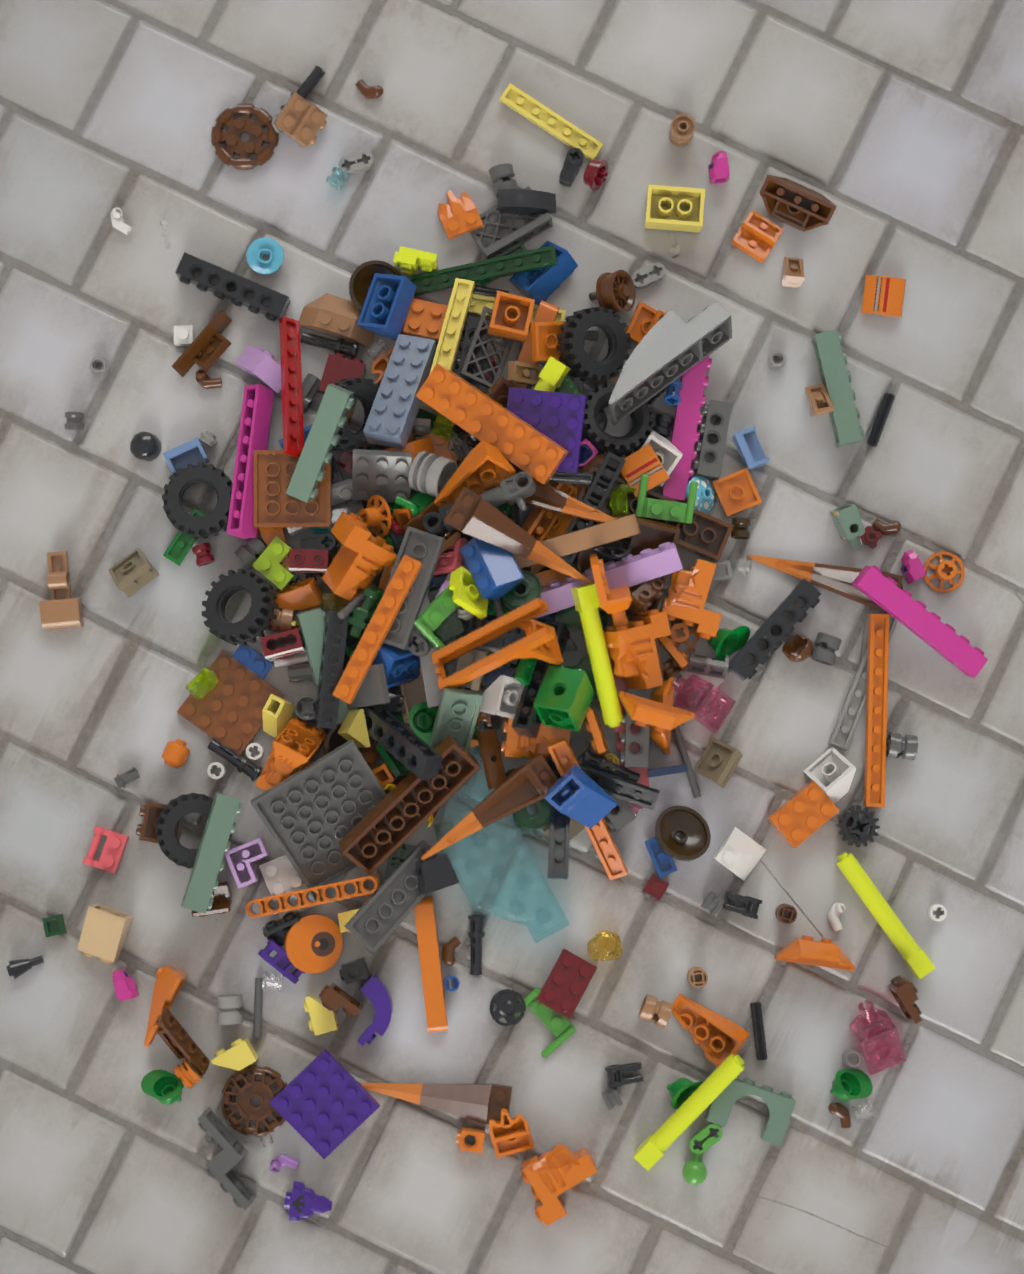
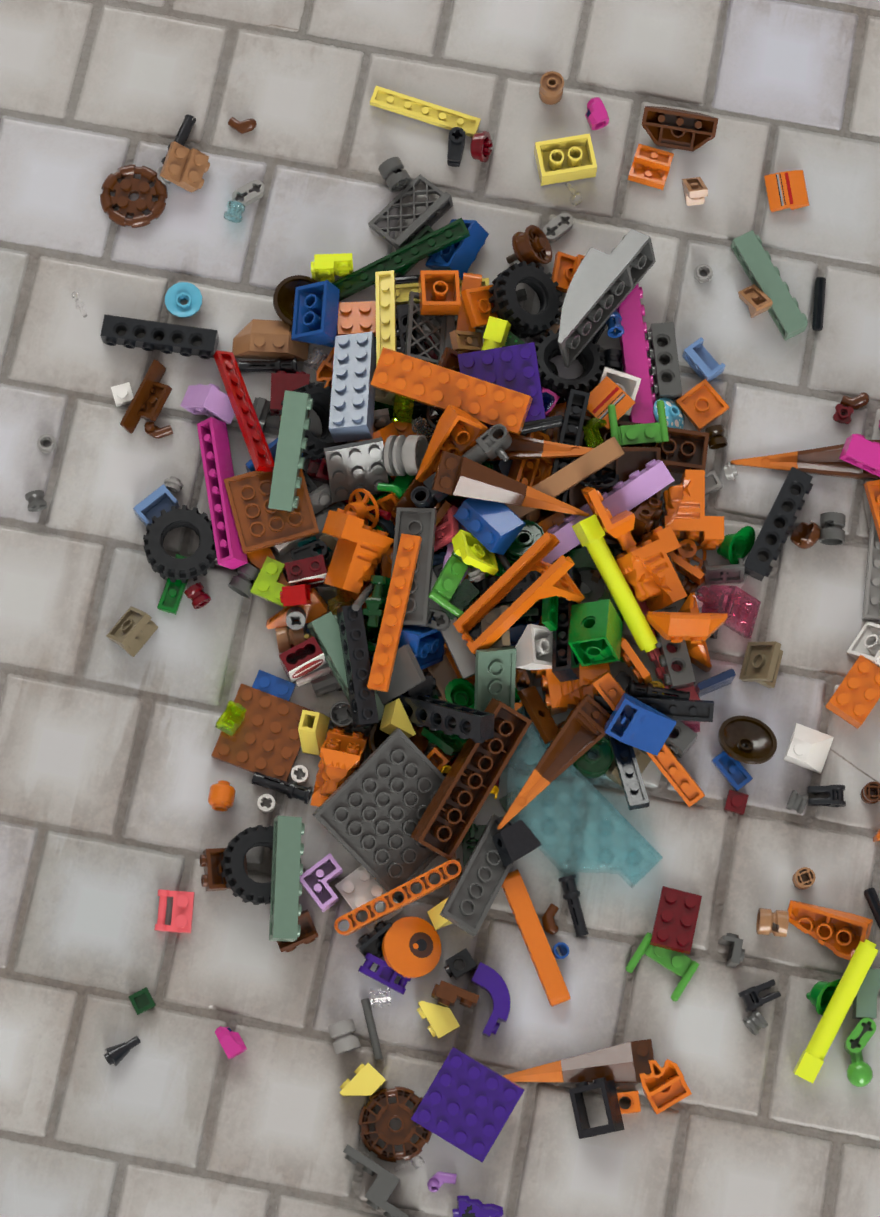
camera: 15 degrees left, 10 degrees down
medium nougat plate [39,551,84,630] -> none
tan slope [77,904,133,964] -> none
white arm [111,207,132,235] -> none
dark grey pin [114,767,140,788] -> none
black hair [130,432,161,461] -> none
green piece [141,1069,184,1105] -> none
orange wedge [144,964,188,1047] -> none
reddish brown bracket [157,1008,210,1076] -> none
orange wheel [173,1058,203,1089] -> none
black tyre [201,569,278,646] -> none
orange plate [437,190,483,240] -> none
black wheel [490,989,526,1027] -> none
black slope [498,189,557,216] -> none
orange brick [521,1143,598,1227] -> none
clear yellow hair [587,931,624,961] -> none
dark grey bar [672,726,701,798] -> none
sand green torso [830,504,865,549] -> none
none -> red brick [280,584,312,607]
none -> dark grey wheel [286,606,306,630]
none -> black window [569,1077,625,1139]
none -> dark grey bracket [718,933,745,968]

